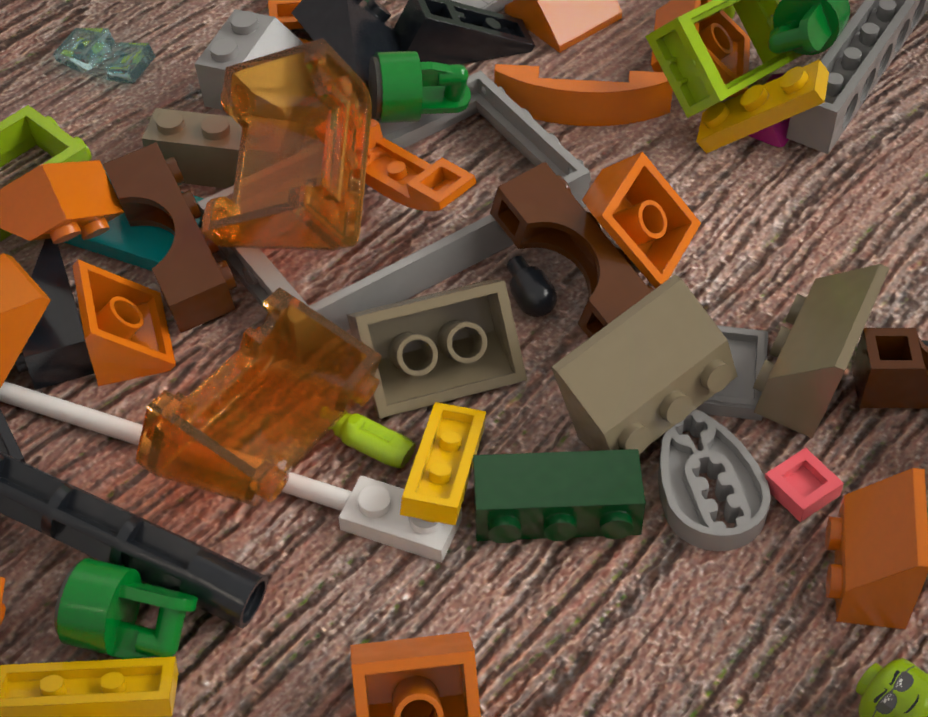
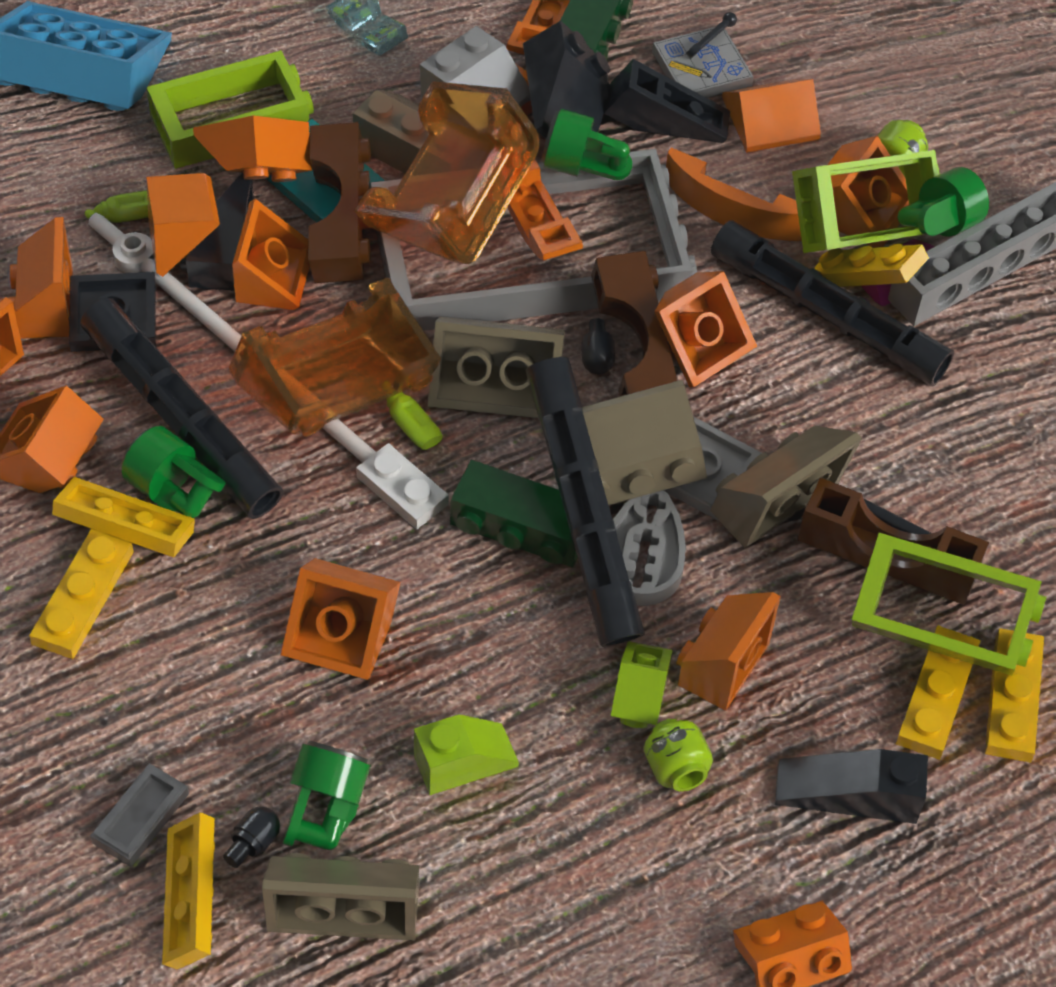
camera: 20 degrees right, 5 degrees up
yellow plate [400,402,486,526] -> none
coral plate [765,447,844,522] -> none
none -> black piece [526,357,645,647]
none -> lime slope [611,641,673,728]
none -> black piece [711,220,954,387]

